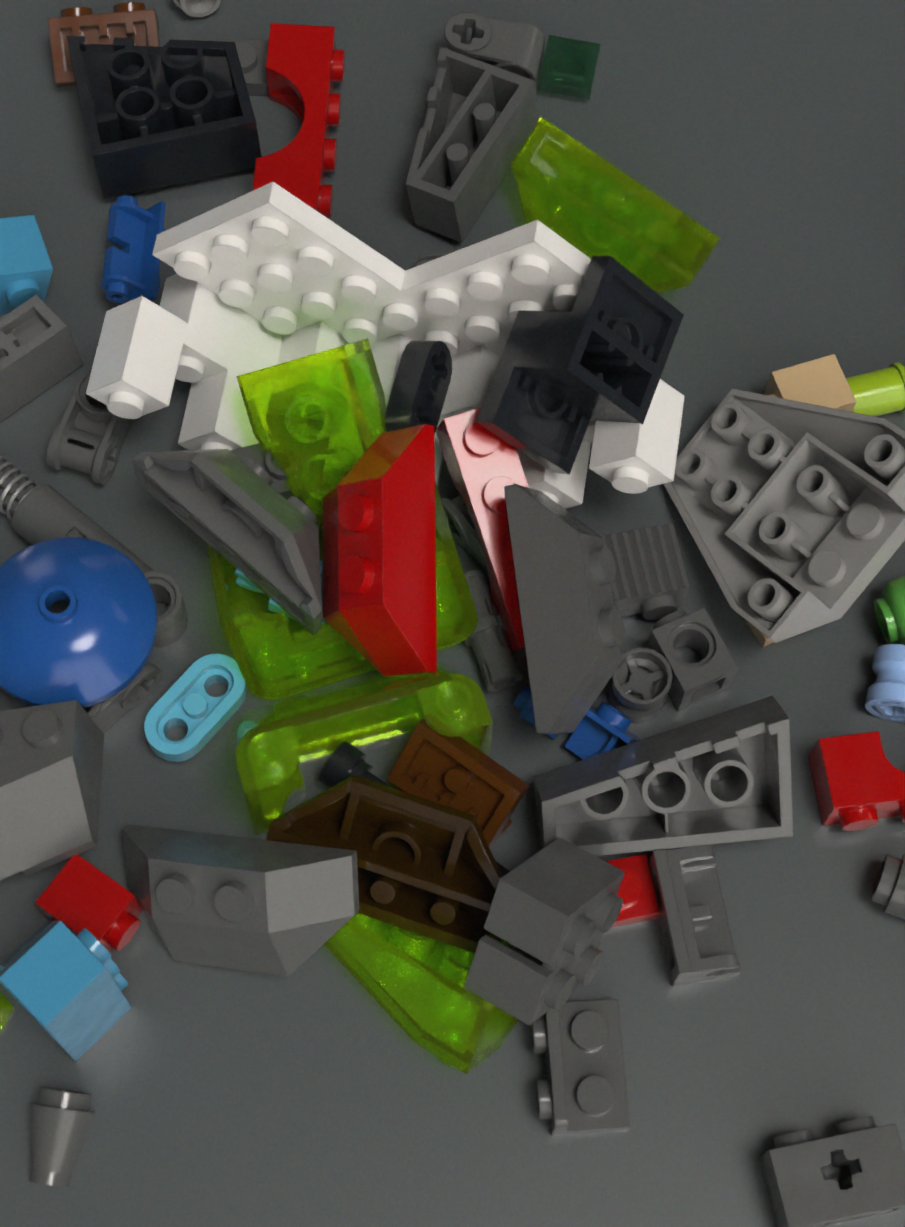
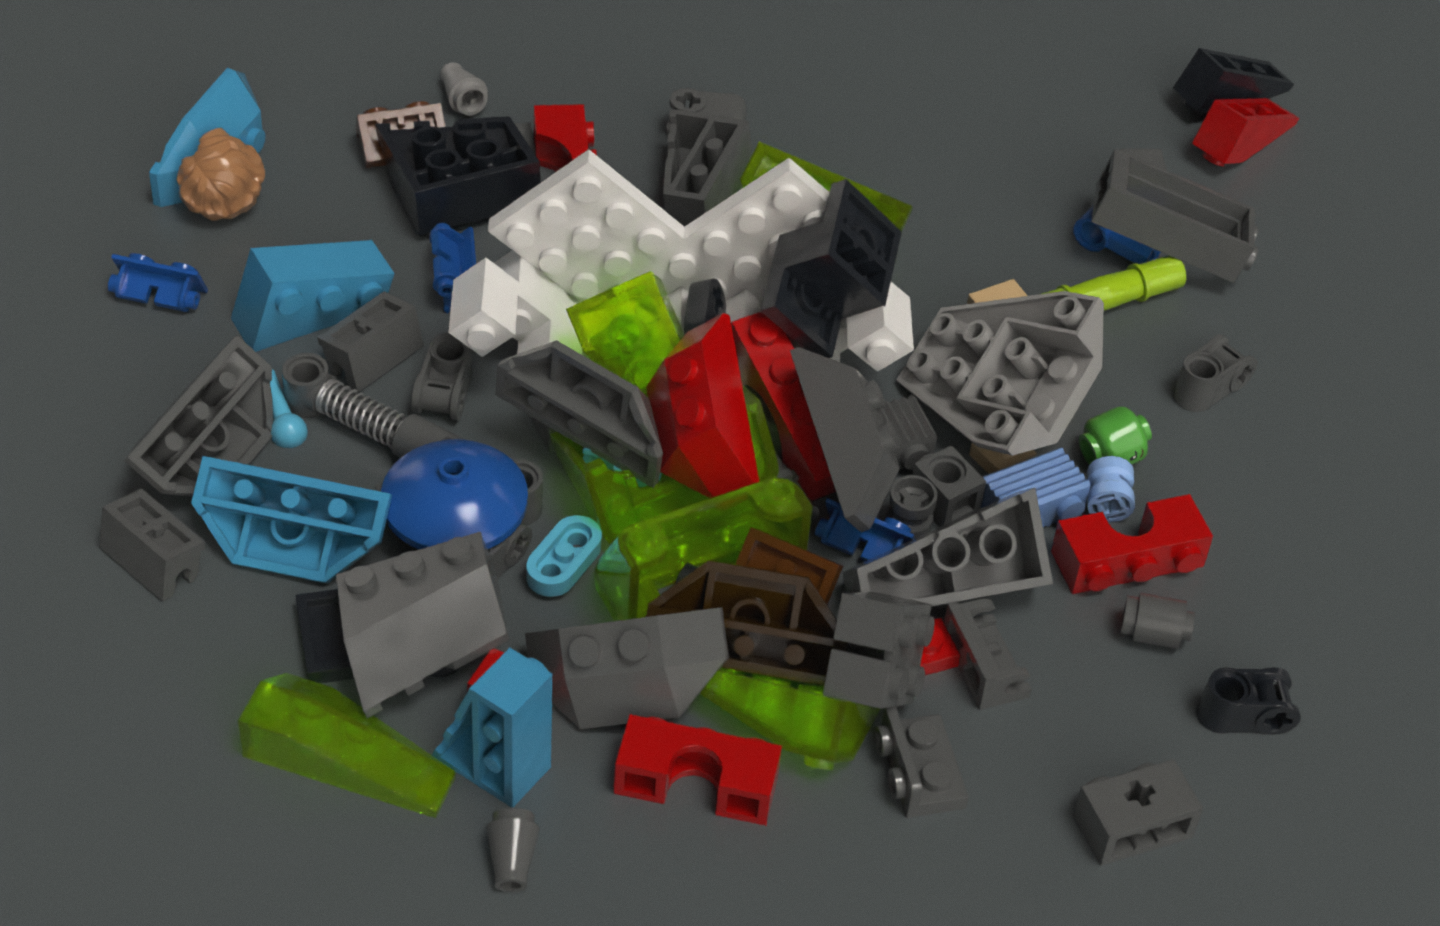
camera: 10 degrees left, 20 degrees down
clear green plate [538,35,601,100] -> none
none -> red arch [614,714,782,826]
none -> medium blue brick [981,448,1091,527]

